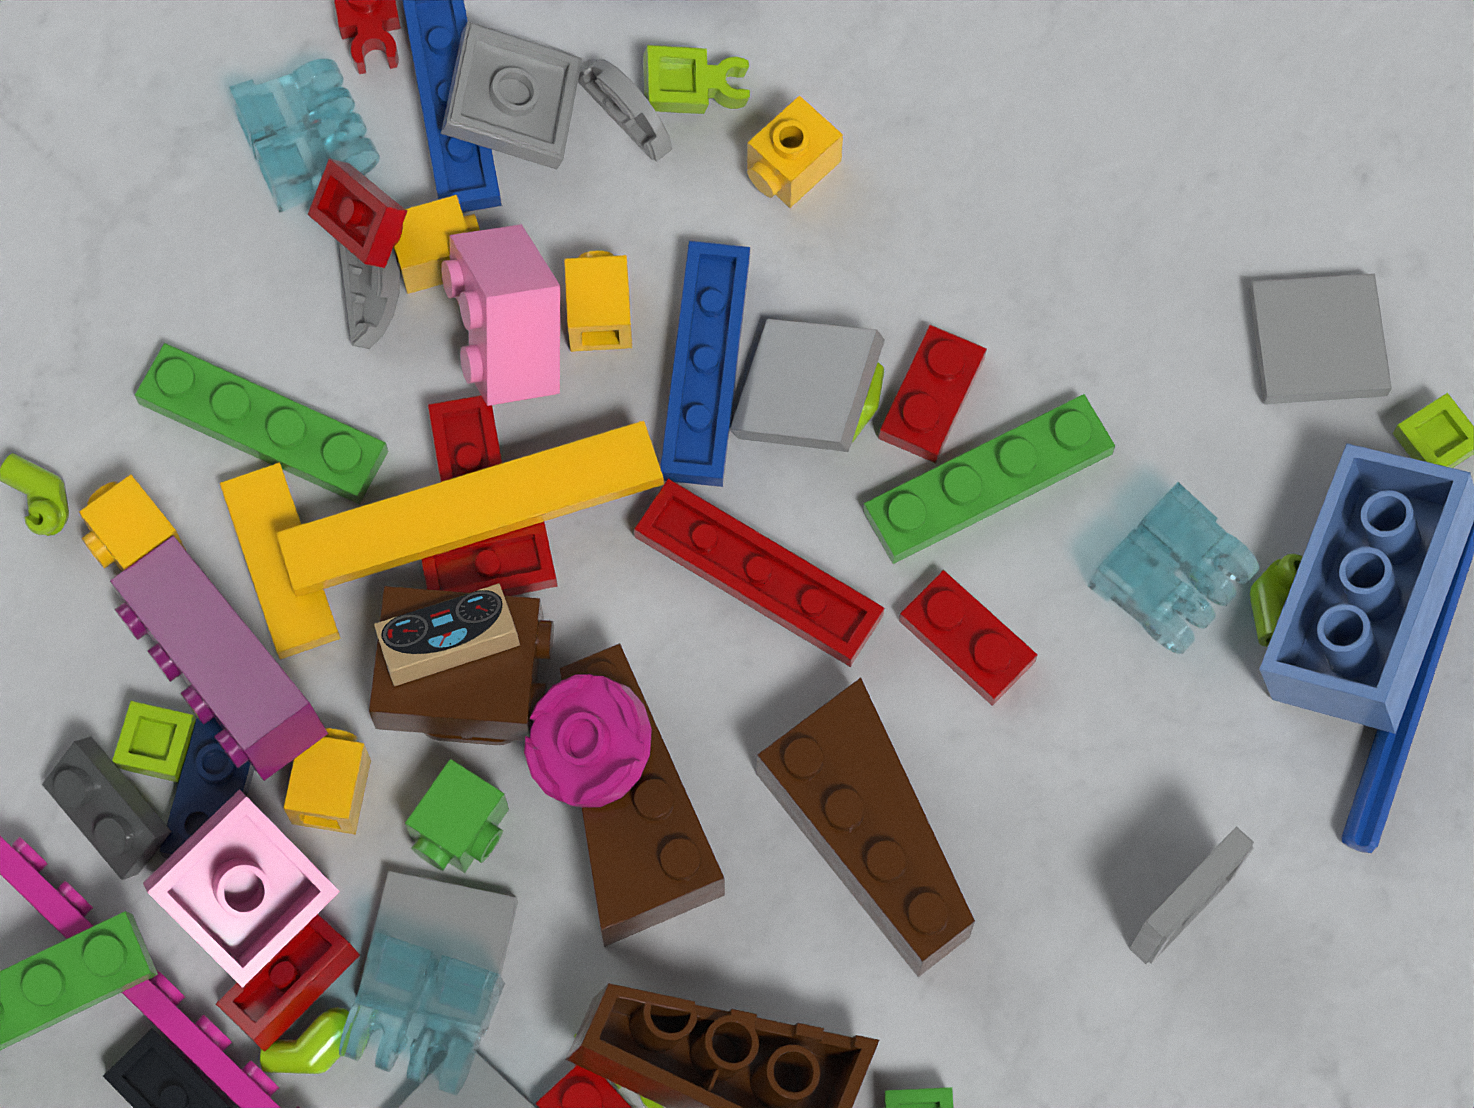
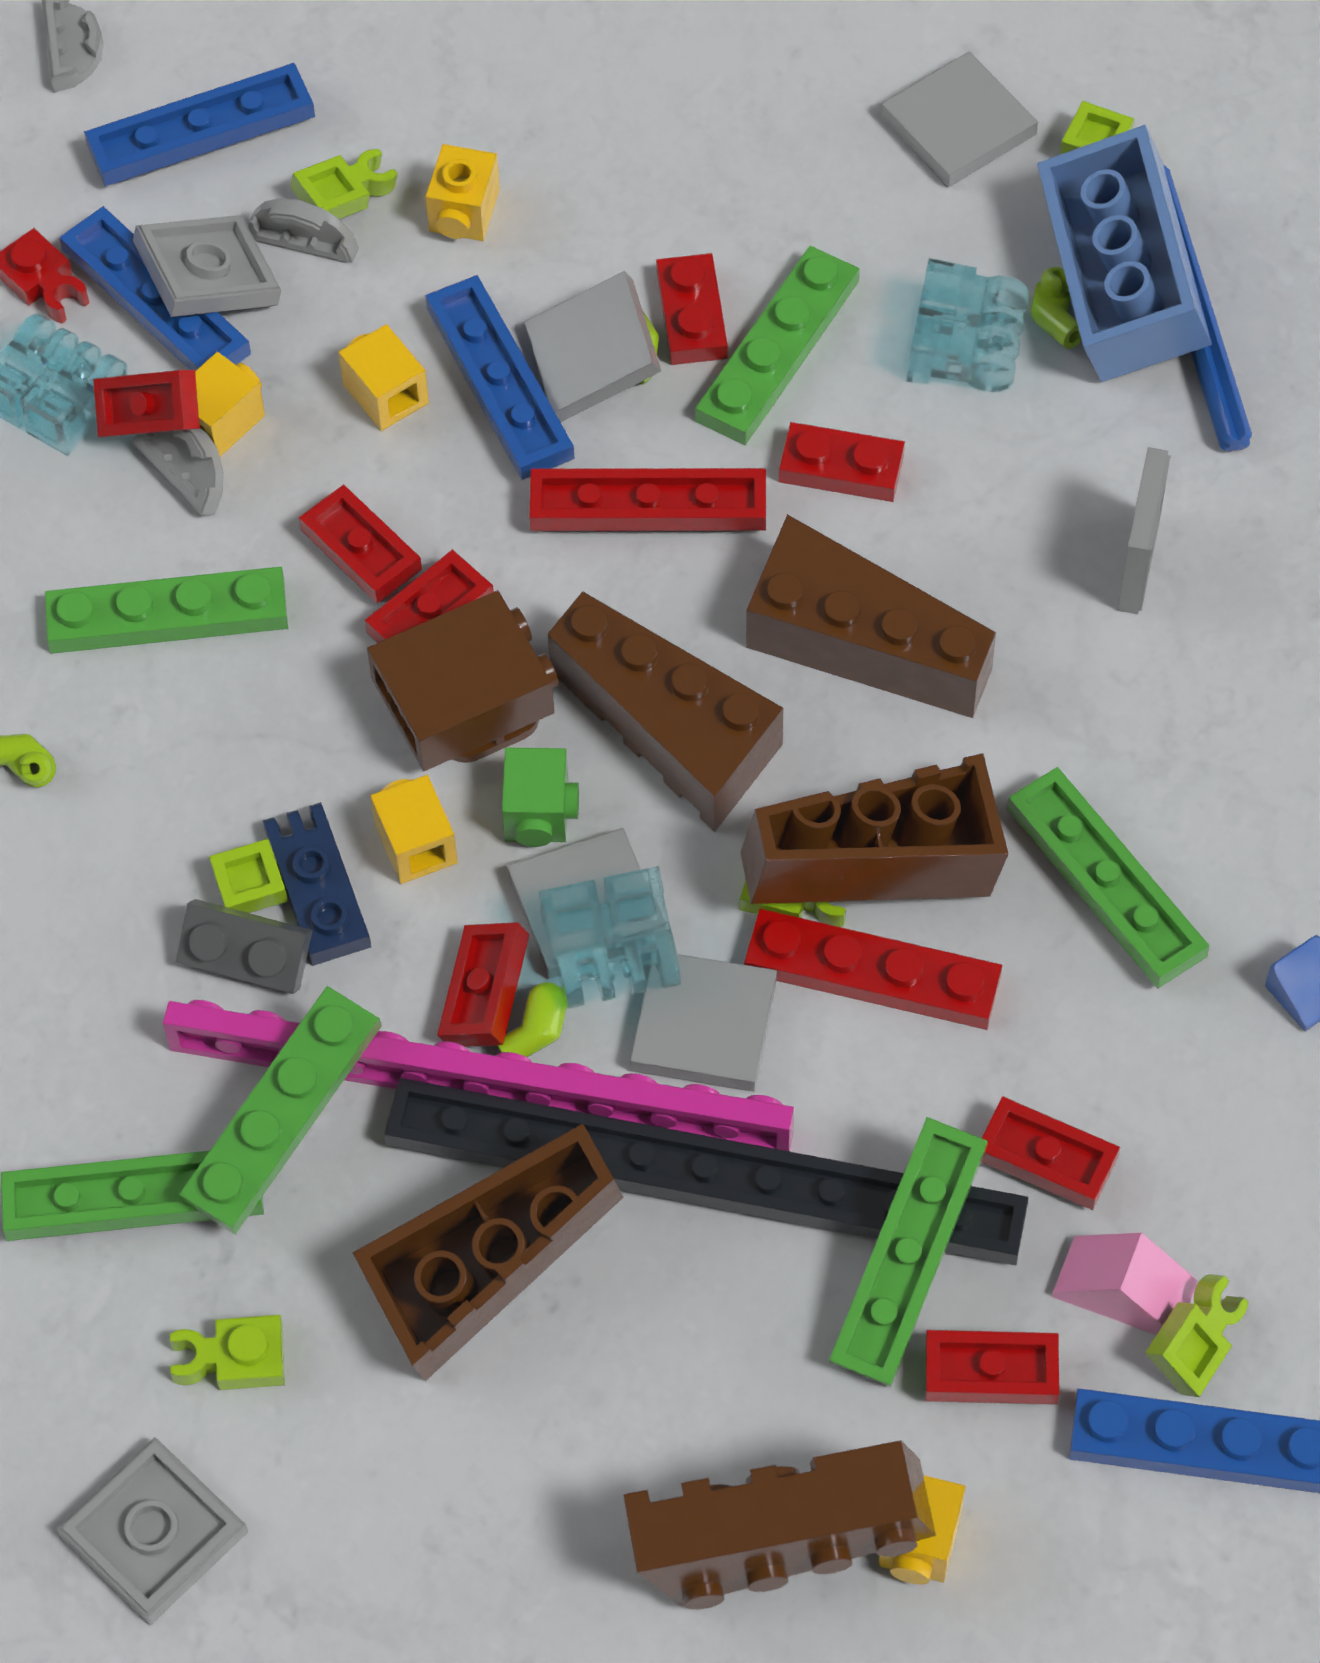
camera: 30 degrees left, 10 degrees down
yellow brick [79,474,186,572] -> none
magenta brick [110,536,328,781] -> none
bright pink brick [143,789,340,987] -> none
yellow tile [220,462,341,660] -> none
yellow tile [276,420,664,598] -> none
slope [374,584,520,687] -> none
bright pink brick [441,224,560,406] -> none
dark pink tile [524,674,652,807] -> none

